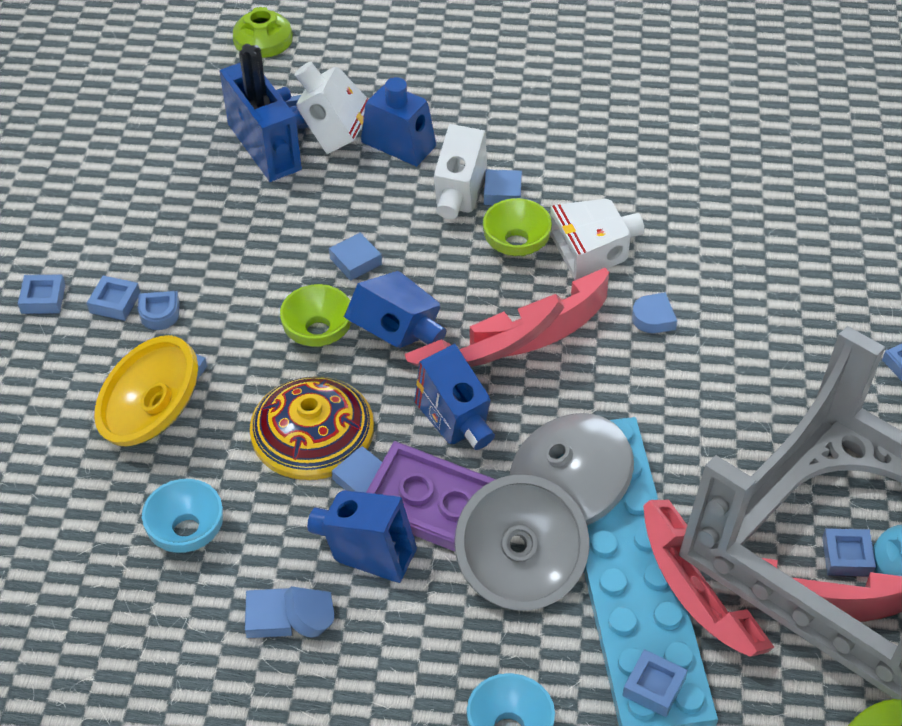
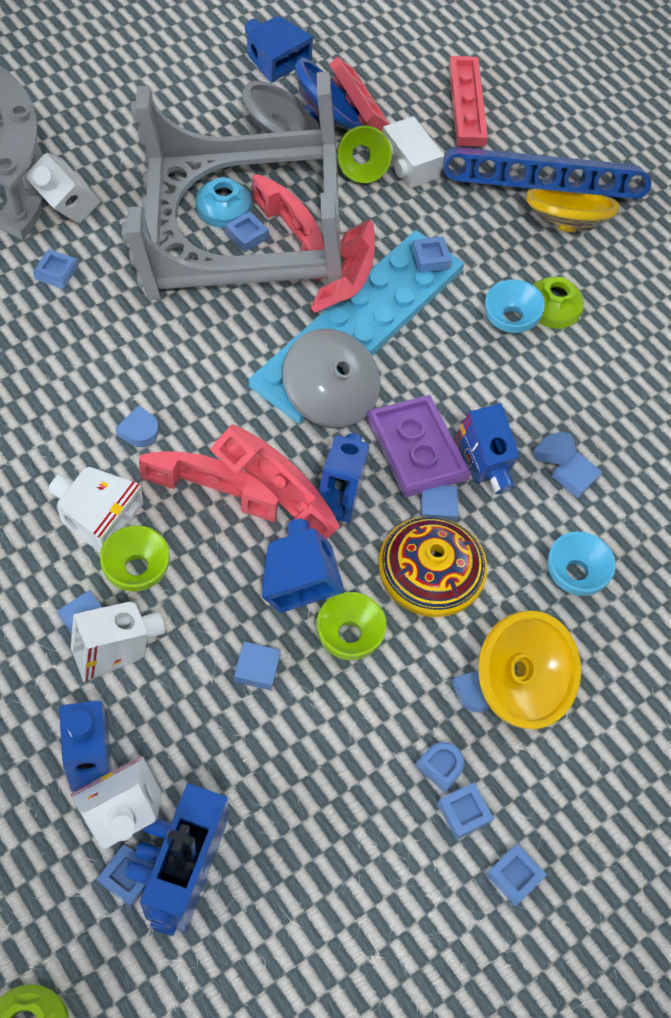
camera: 140 degrees left, 10 degrees up
light grey dish [454,474,589,611] -> none

